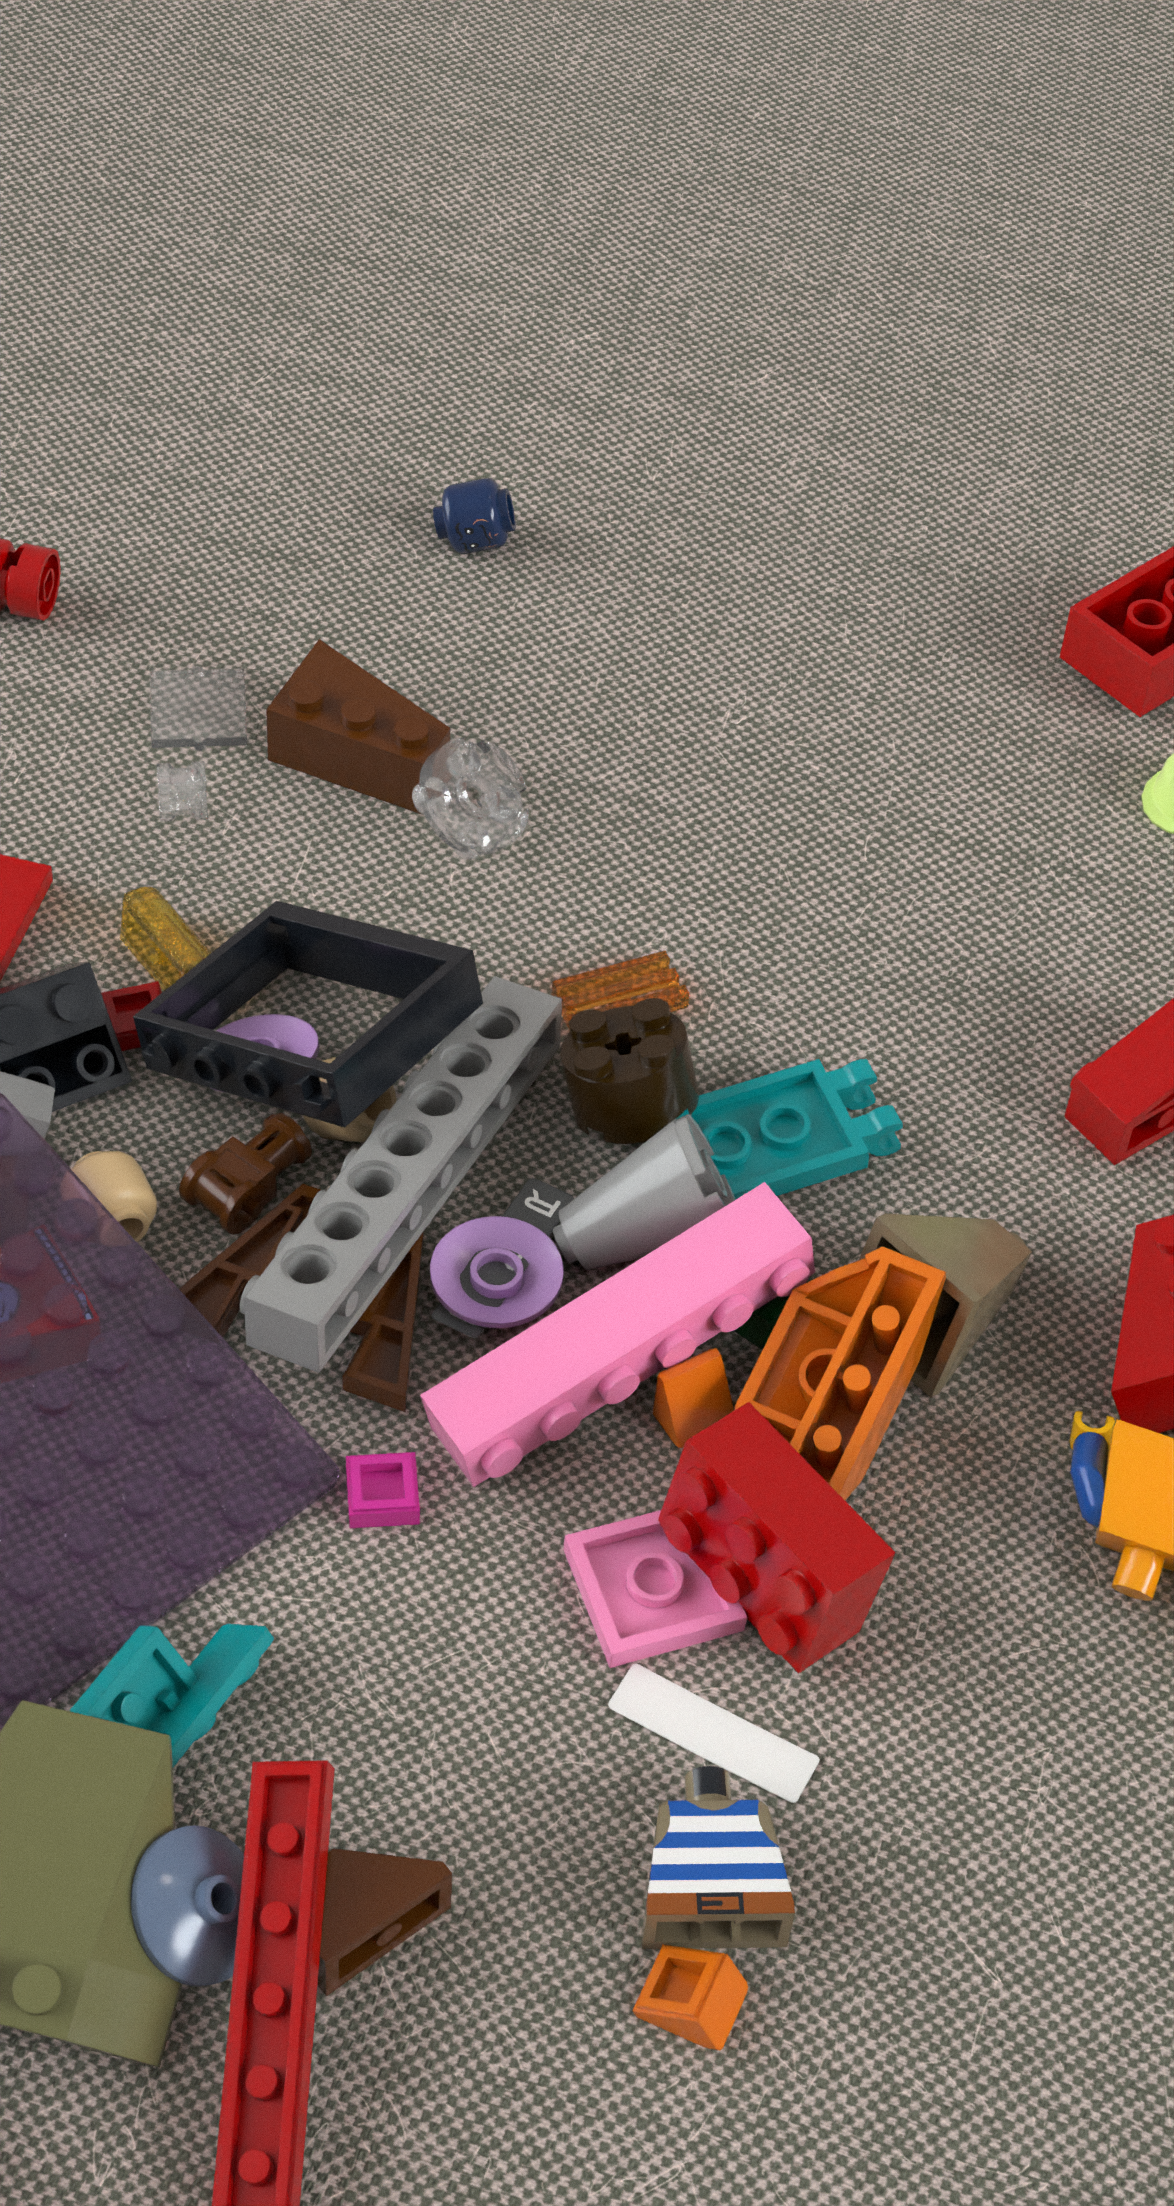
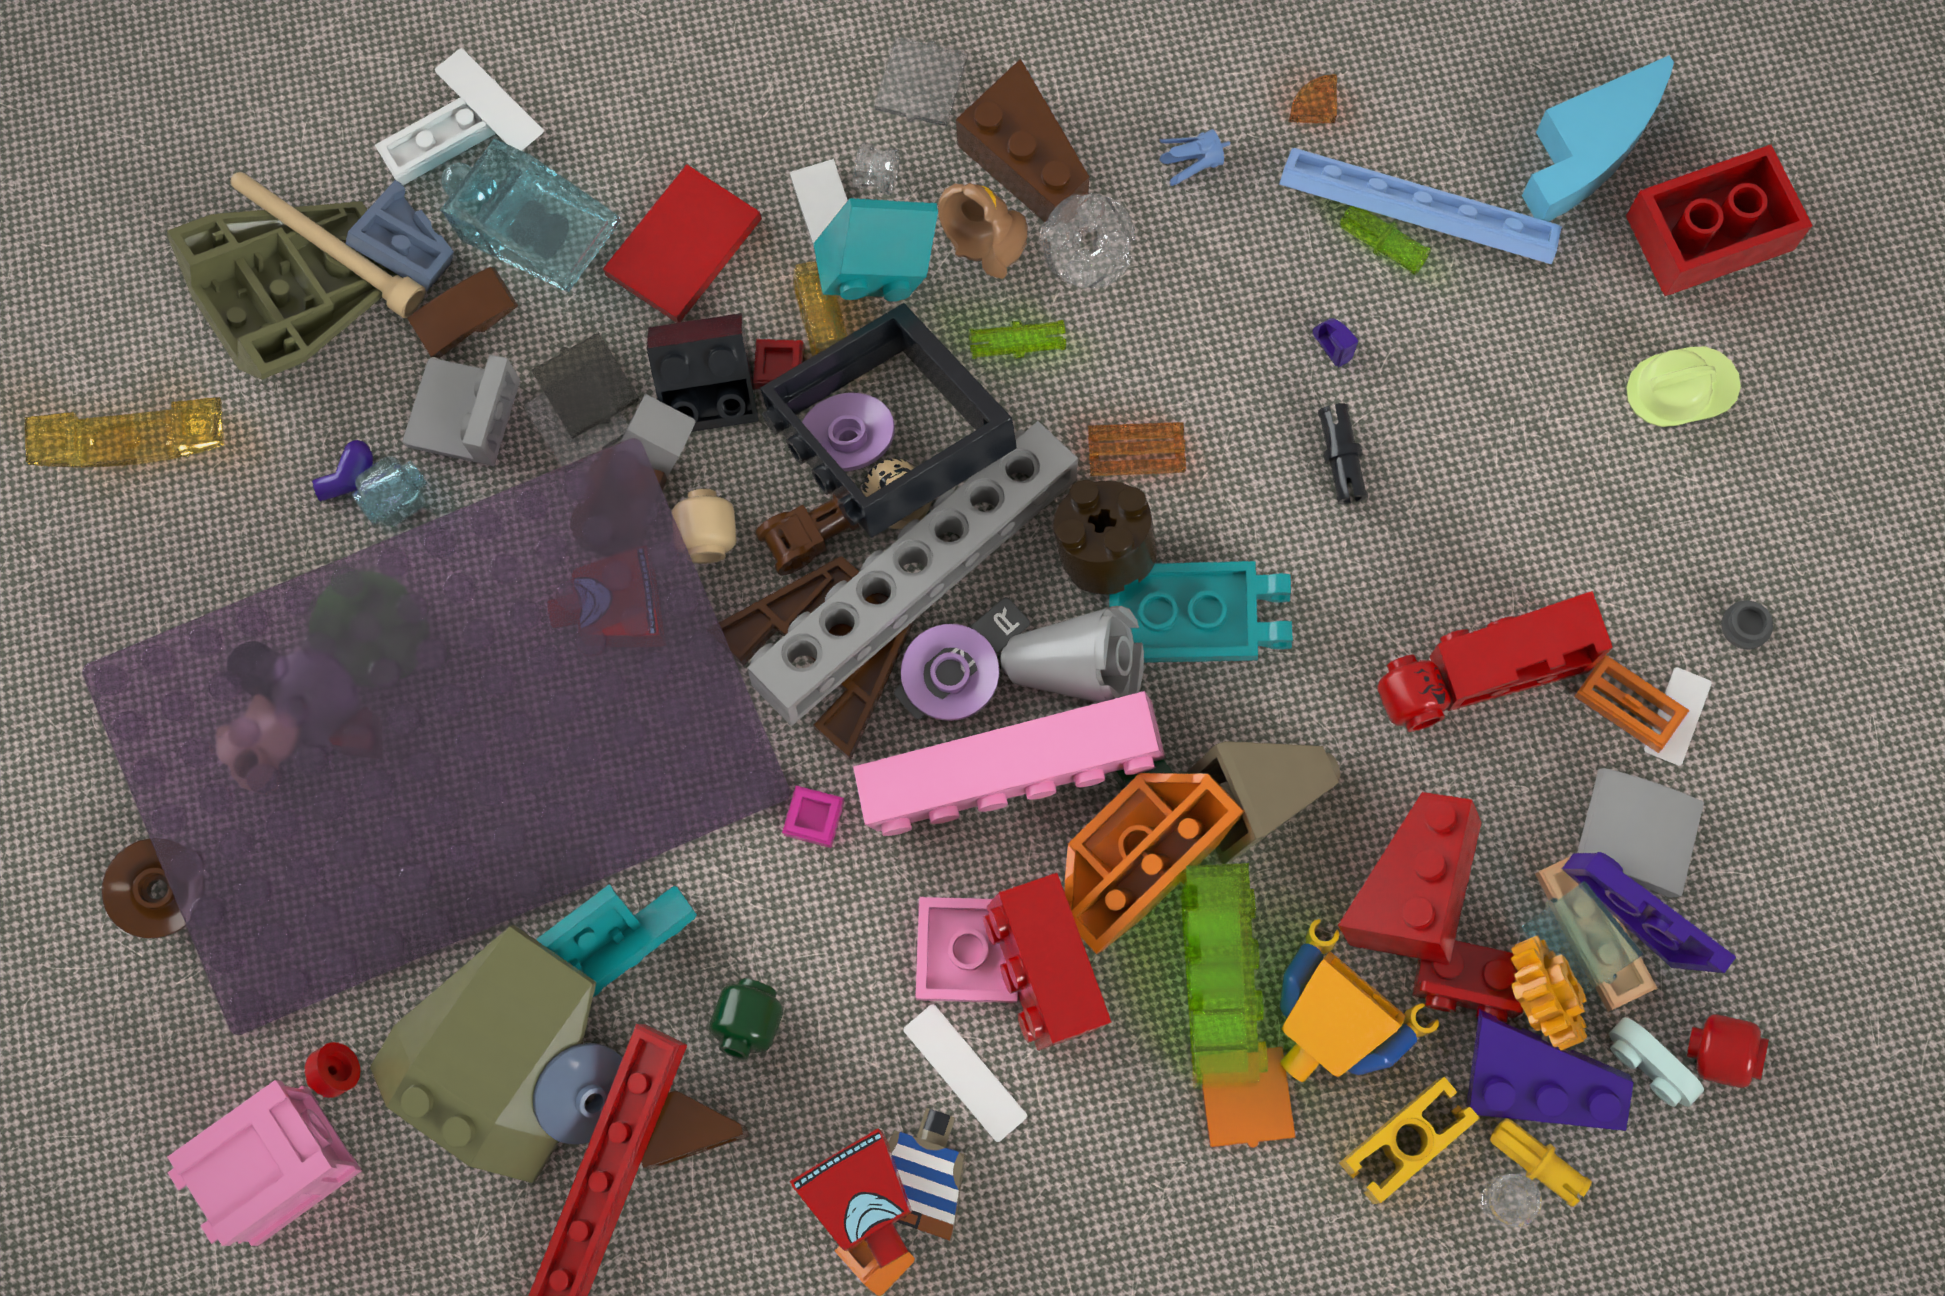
camera: 30 degrees right, 25 degrees up
orange slope [653,1348,734,1448] -> none
none -> dark green head [709,978,784,1059]
none -> white tile [790,159,848,247]
none -> red torso [790,1128,912,1268]
none -> teal slope [813,198,938,301]
none -> medium nougat hair [938,183,1028,279]
none -> clear neon green pin [969,320,1066,359]
none -> medium blue piece [1159,129,1230,186]
none -> clear neon green wedge [1180,863,1268,1089]
none -> orange piece [1198,1046,1296,1148]
none -> light blue tile [1279,148,1562,264]
none -> clear orange tile [1289,74,1337,124]
none -> dark purple tile [1312,318,1359,368]
none -> black pin [1318,403,1368,505]
none -> clear neon green axle [1339,206,1431,275]
none -> red head [1377,654,1451,732]
none -> medium azure slope [1522,55,1674,222]

